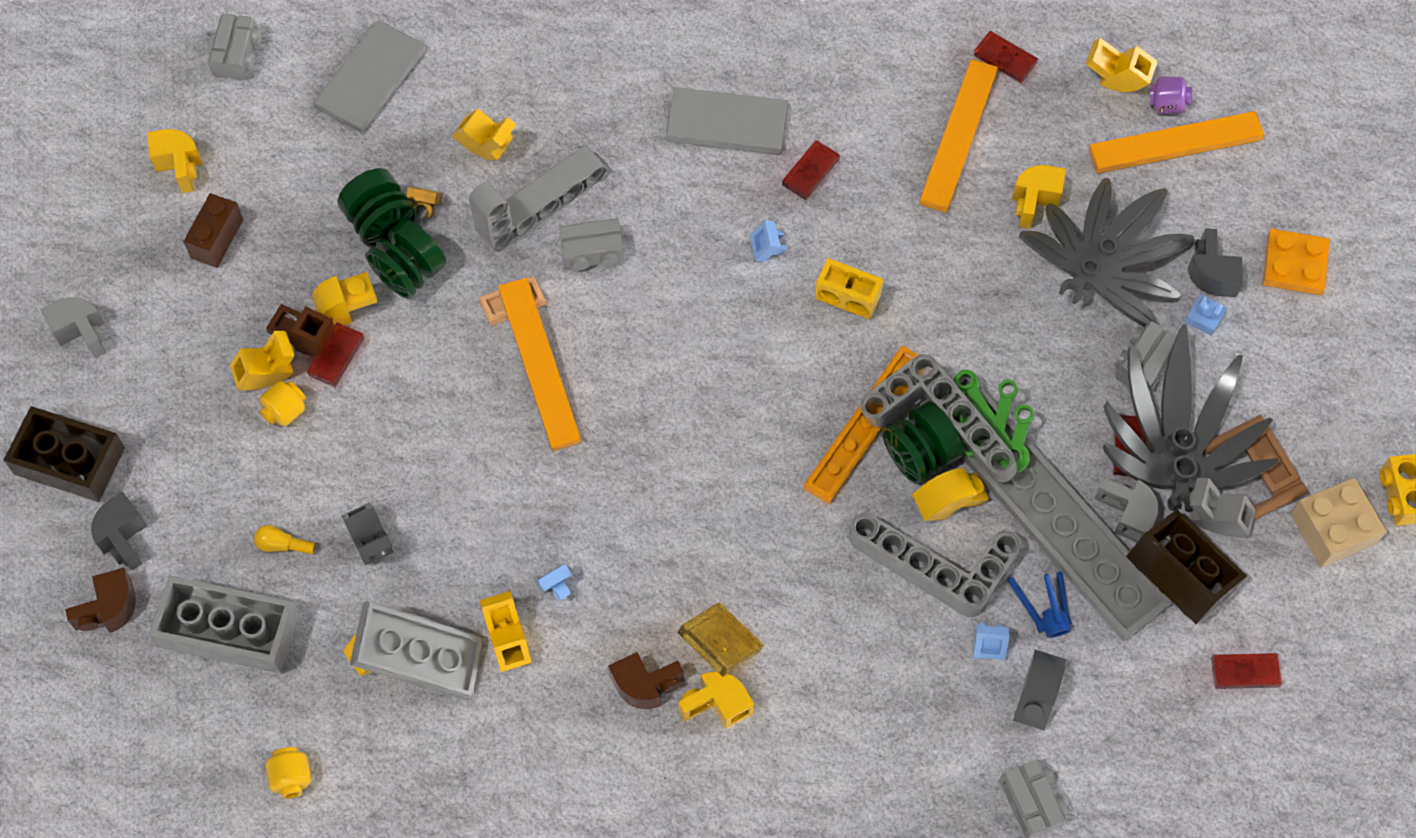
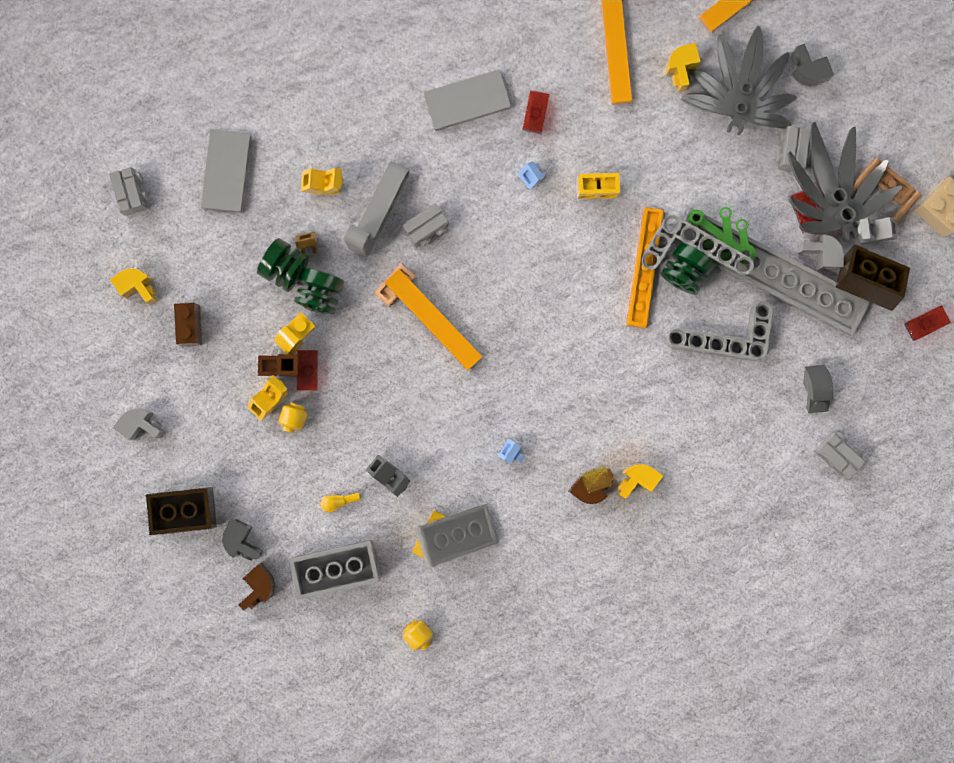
camera: 25 degrees left, 20 degrees up
yellow brick [479,591,532,672] -> none
clear yellow tile [677,602,764,677] -> none
yellow brick [912,467,989,521] -> none
light blue tile [973,622,1009,660] -> none
blue plant [1008,571,1072,638] -> none
light blue tile [1185,294,1227,336] -> none
light orange plate [1262,228,1330,296] -> none
none -> clear yellow brick [580,465,614,493]

